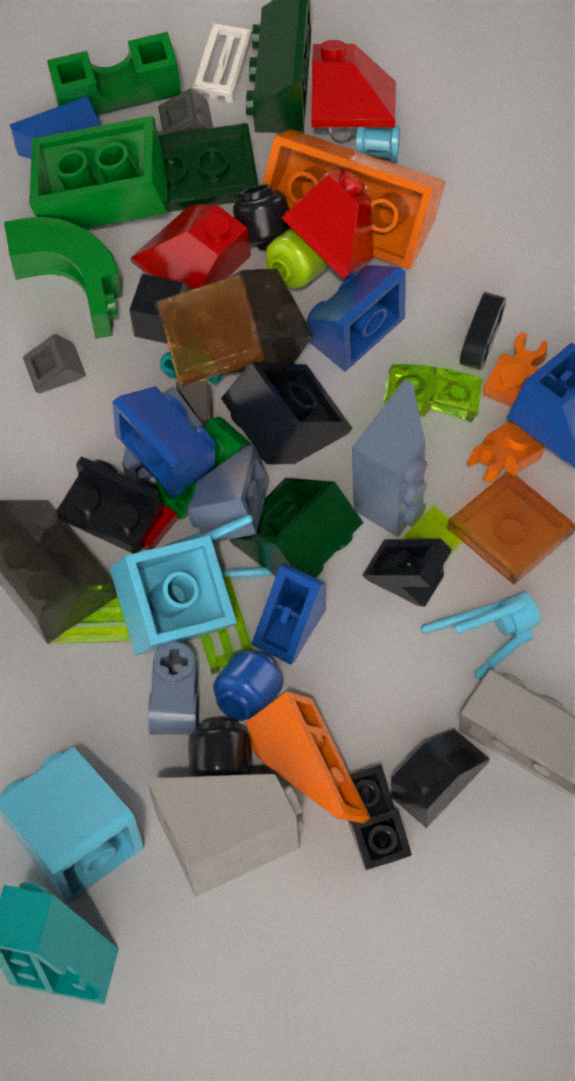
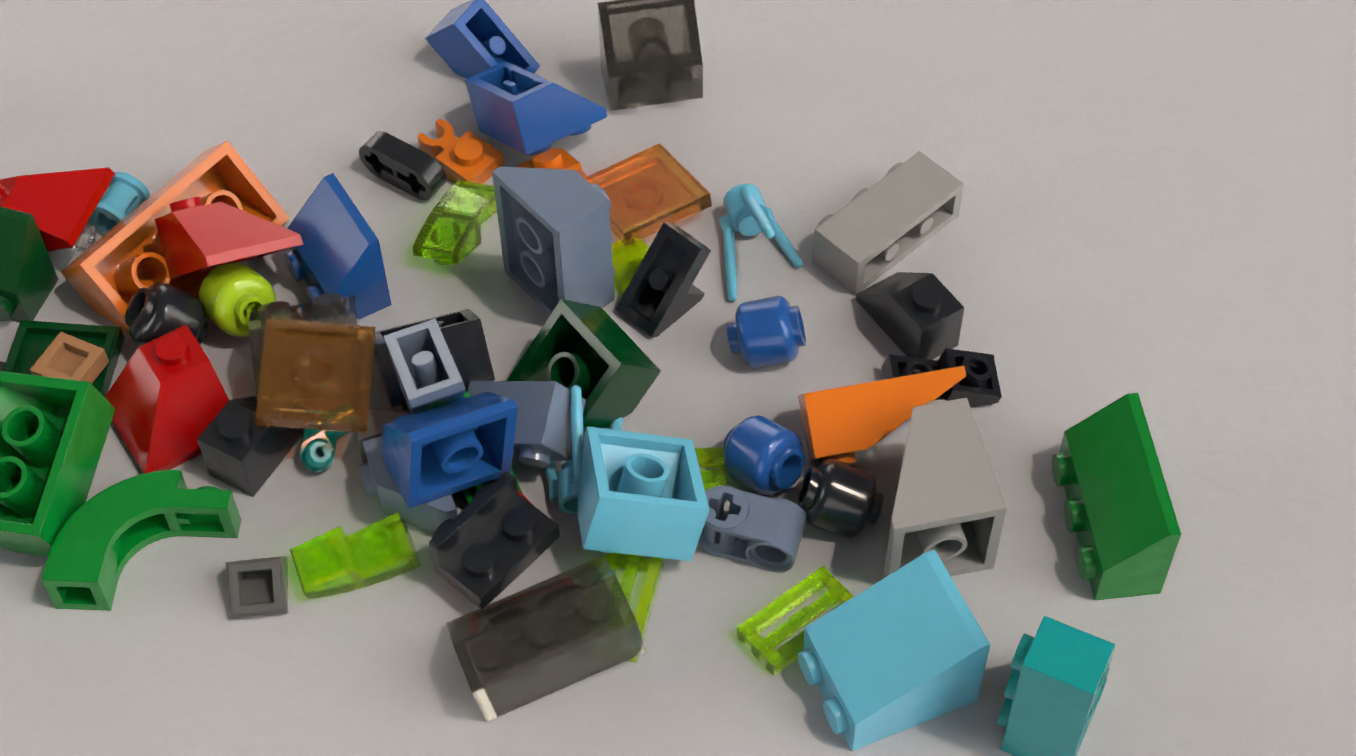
camera: 80 degrees left, 10 degrees down
blue slope [251,563,326,665] -> none
none -> medium nougat plate [30,332,109,383]
none -> clear neon green slope [290,512,421,599]
none -> sand blue slope [384,318,465,414]
none -> blue head [727,296,806,368]
none -> clear neon green tile [737,566,854,676]
none -> green slope [1052,393,1181,601]

